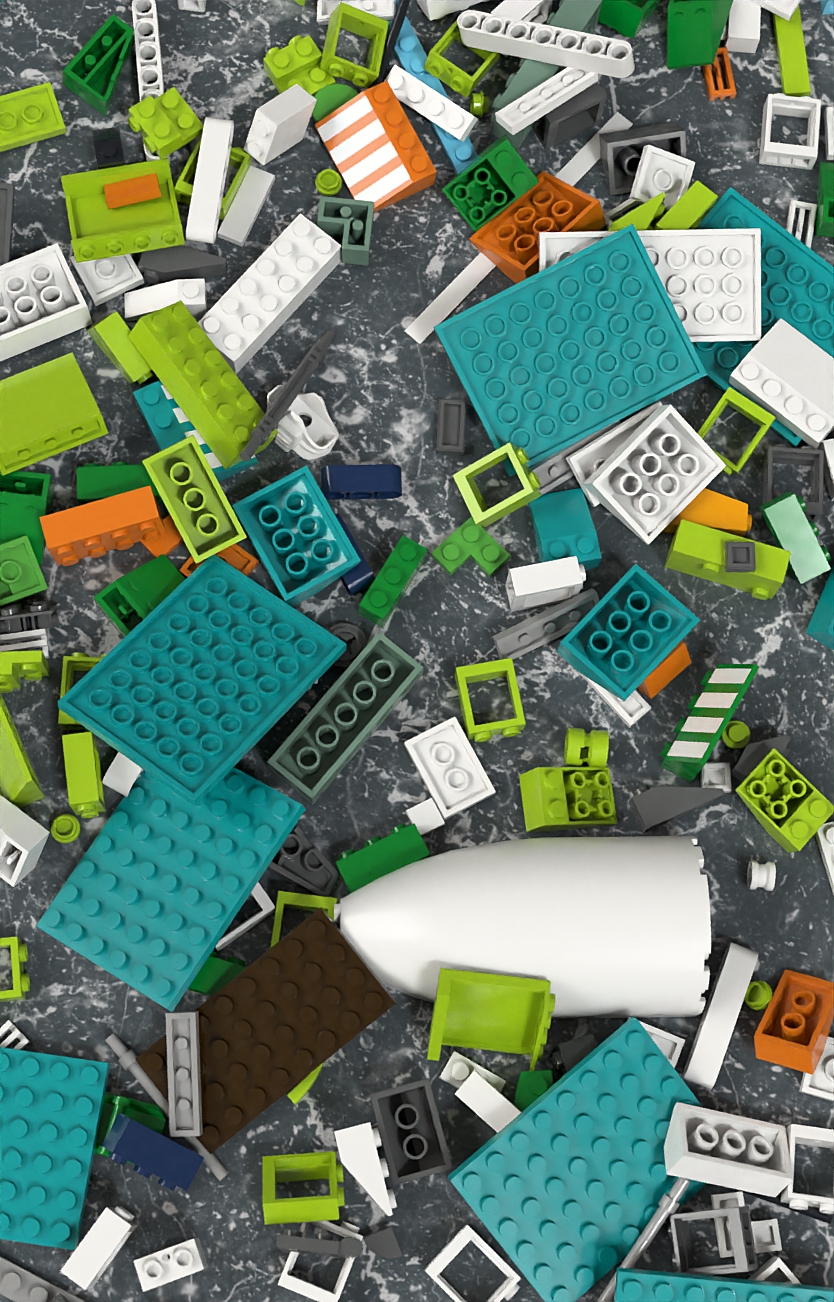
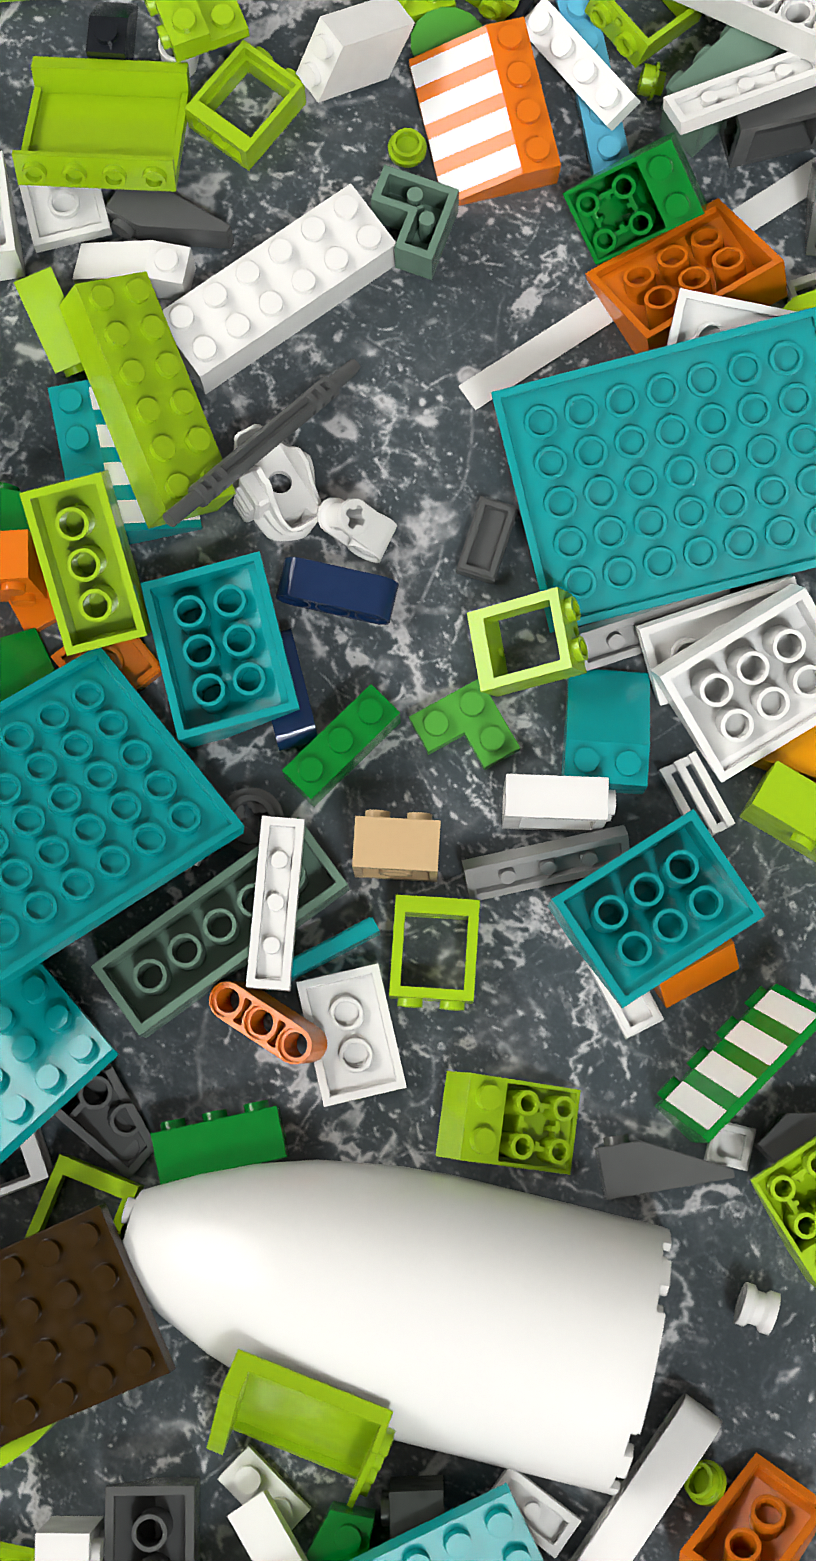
camera: 25 degrees right, 5 degrees up
orange tile [104,173,161,209] -> none
white beam [186,117,234,244] -> none
white tile [217,165,275,247] -> none
white tile [406,798,445,837] -> none
lime wheel [564,727,609,768] -> none
lime plate [721,721,750,749] -> none
none -> orange beam [209,981,327,1064]
none -> white plate [246,816,305,991]
none -> teal tile [267,917,381,993]
none -> white piece [317,497,397,563]
none -> tan brick [352,810,441,882]
none -> white tile [658,751,735,836]

